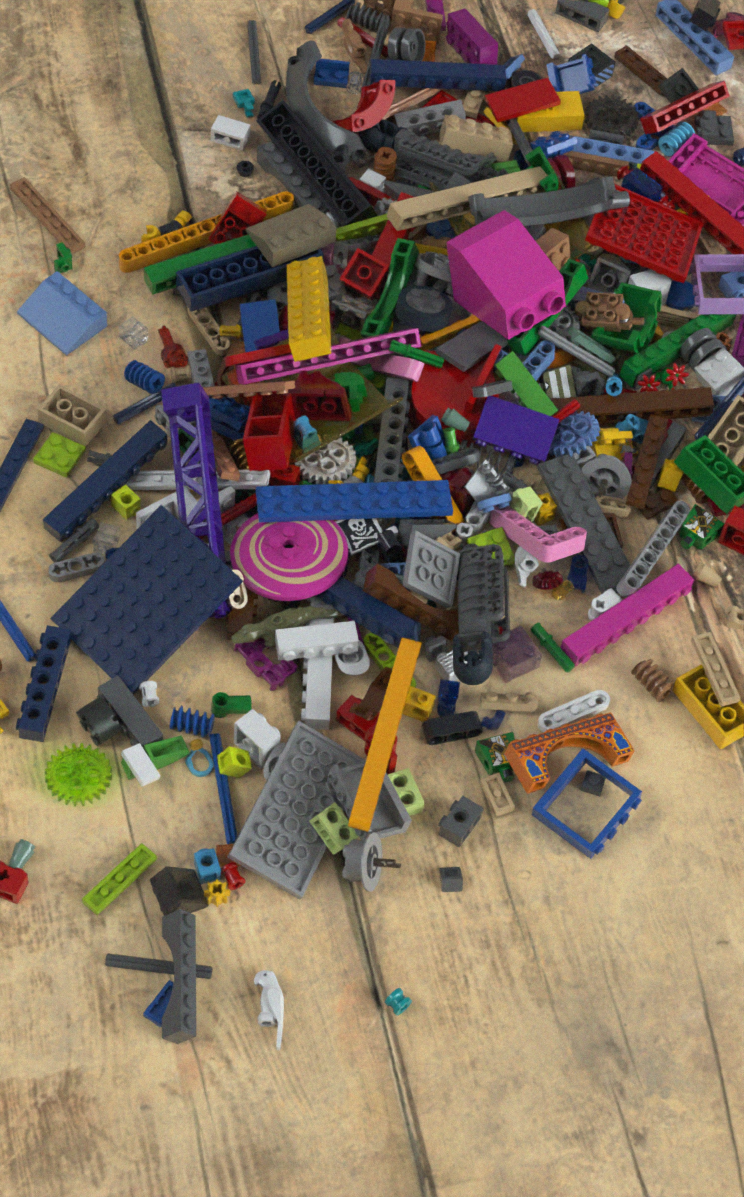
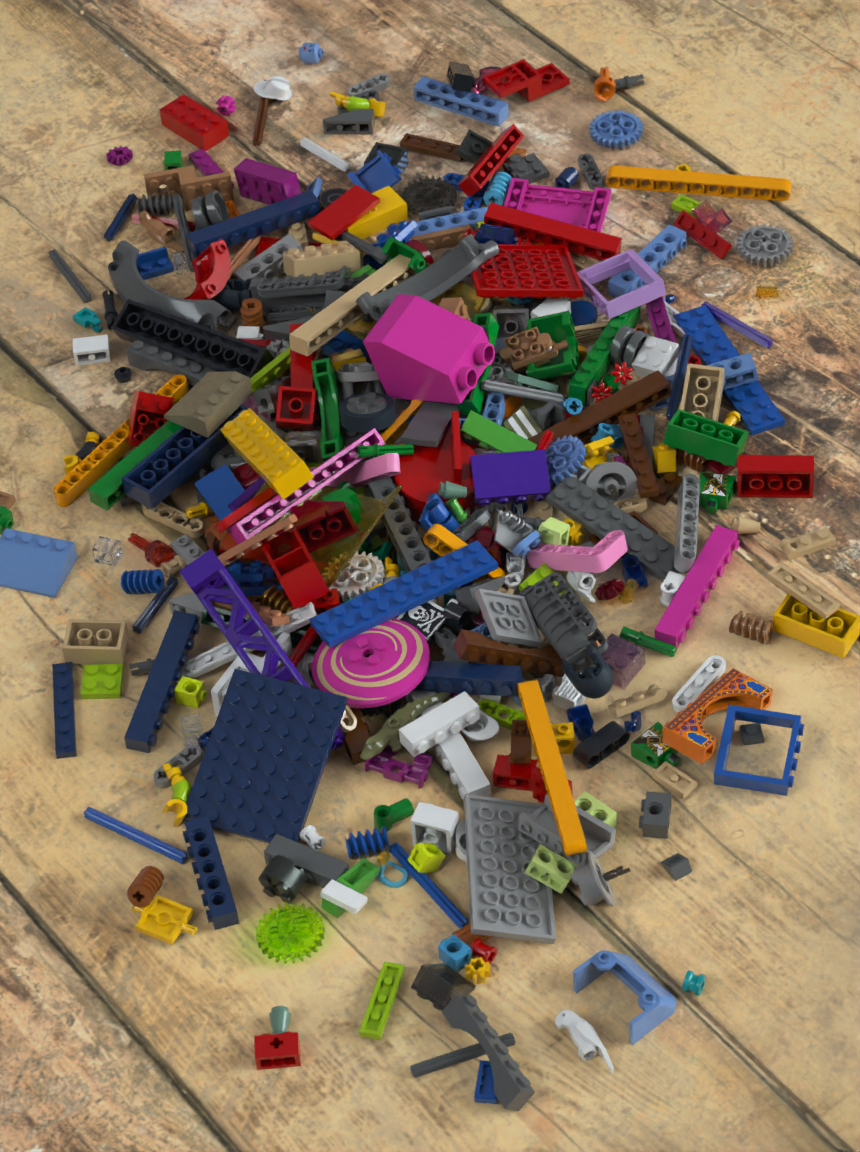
camera: 15 degrees left, 10 degrees down
dark grey pin [49,518,100,563] -> none
piece [293,416,319,450] -> none
dark grey beam [472,380,513,398] -> none
none -> yellow piece [162,763,192,827]
none -> medium blue windscreen [573,950,676,1045]

